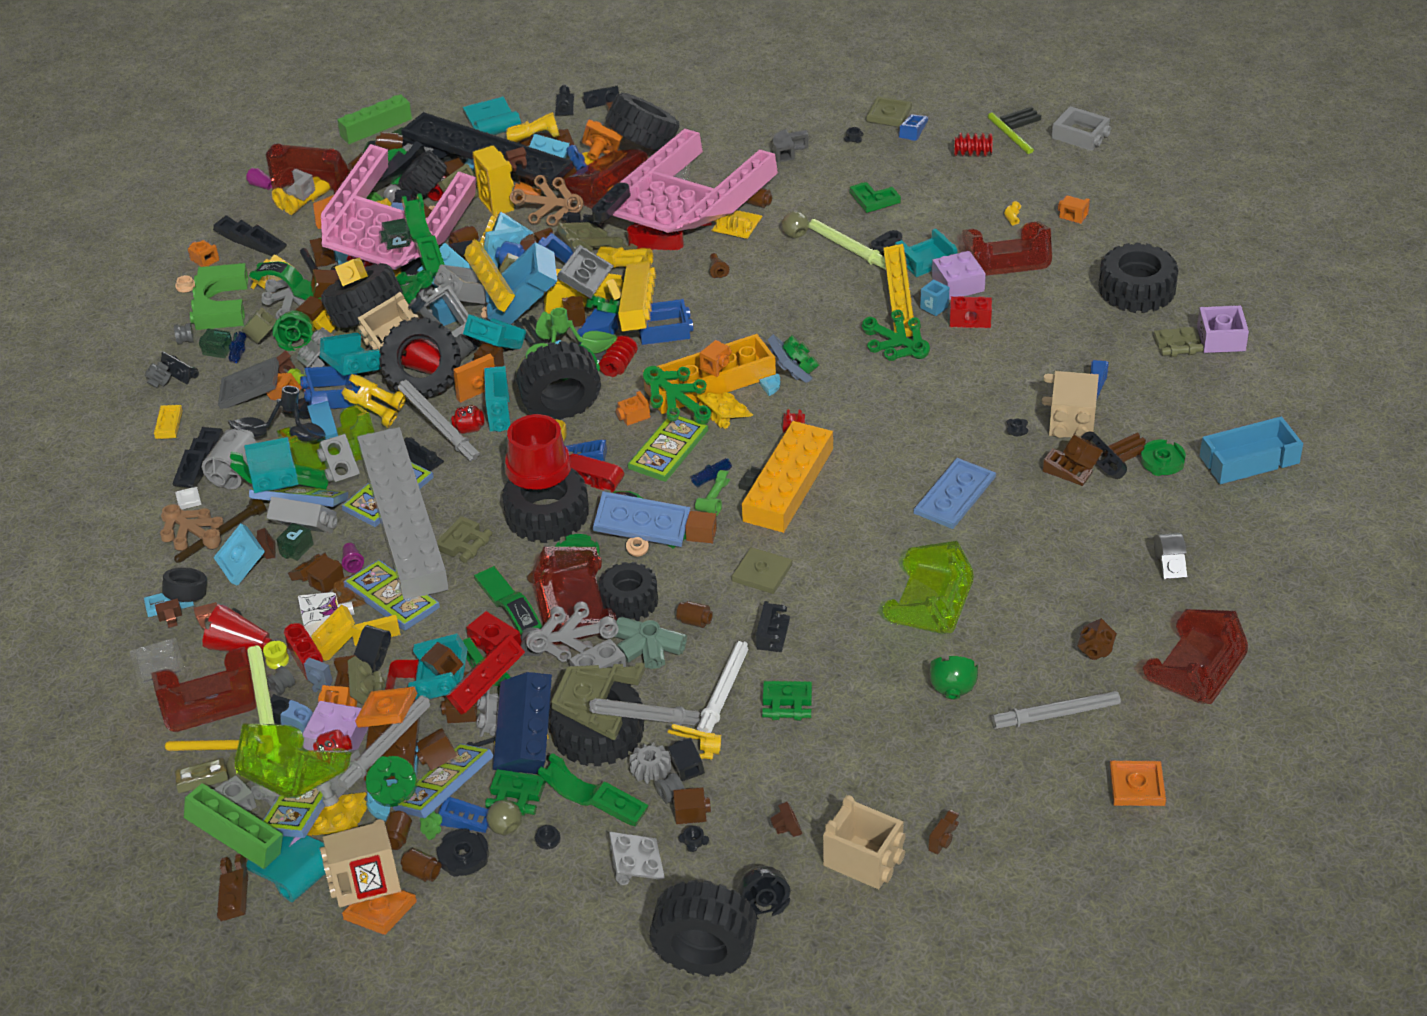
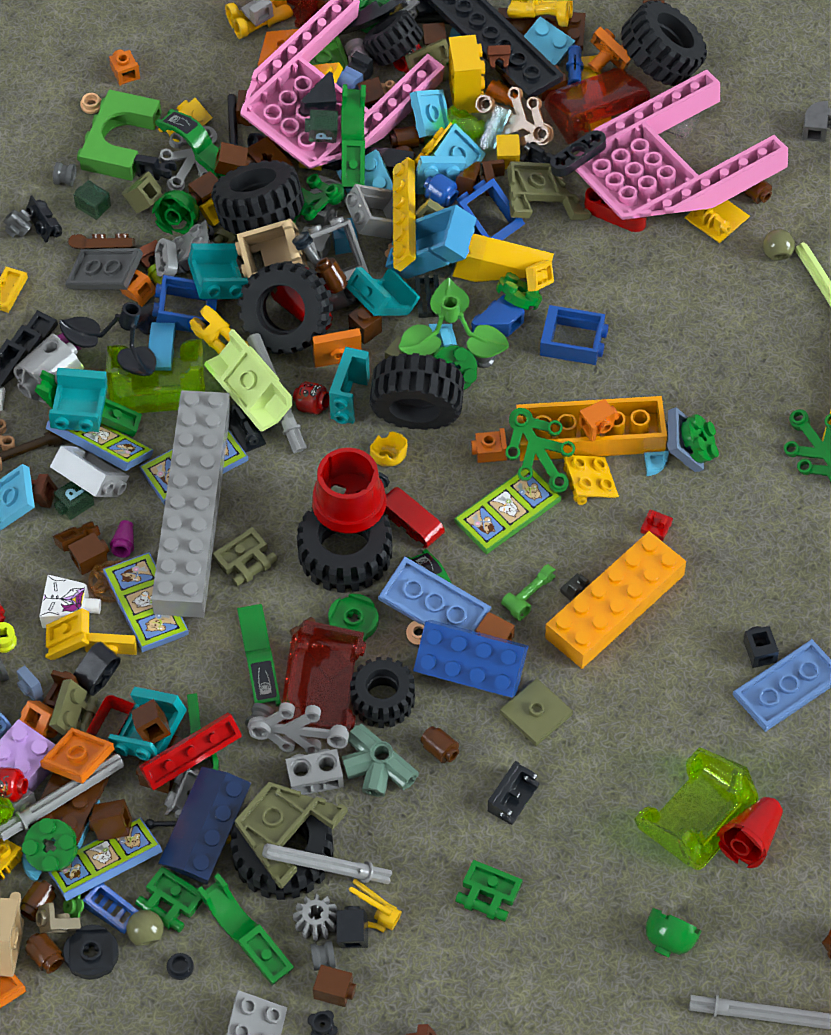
camera: 20 degrees right, 15 degrees up
black slope [213,215,287,257] -> none
clear blue axle [228,331,247,363] -> none
red beam [284,623,324,680] -> none
light grey brick [317,434,360,486] -> none
yellow brick [335,258,368,286] -> none
red brick [466,611,521,655] -> none
tile [557,245,613,298] -> none
reddish brown brick [562,296,586,328] -> none
blue slope [566,440,607,462] -> none
yellow piece [595,247,653,268] -> none
red piece [599,336,638,377] -> none
yellow brick [618,261,656,331] -> none
clear blue axle [690,458,732,488] -> none
white axle [697,641,748,733] -> none
reddish brown cone [710,253,729,278] -> none
none -> dark tan bracket [36,903,81,934]
none -> reddish brown hinge [68,233,135,249]
none -> black plate [134,154,177,181]
none -> light grey beam [155,238,178,278]
none -> yellowish green piece [204,329,292,431]
none -> black slope [300,71,337,115]
none -> reddish brown brick [315,257,348,294]
none -> medium azure plate [410,89,450,138]
none -> blue brick [413,620,529,698]
none -> clear neon green hair [447,105,485,142]
none -> clear light blue plate [478,105,511,151]
none -> yellow panel [496,134,520,169]
none -> red cone [717,797,783,868]
none -> black brick [743,626,779,668]

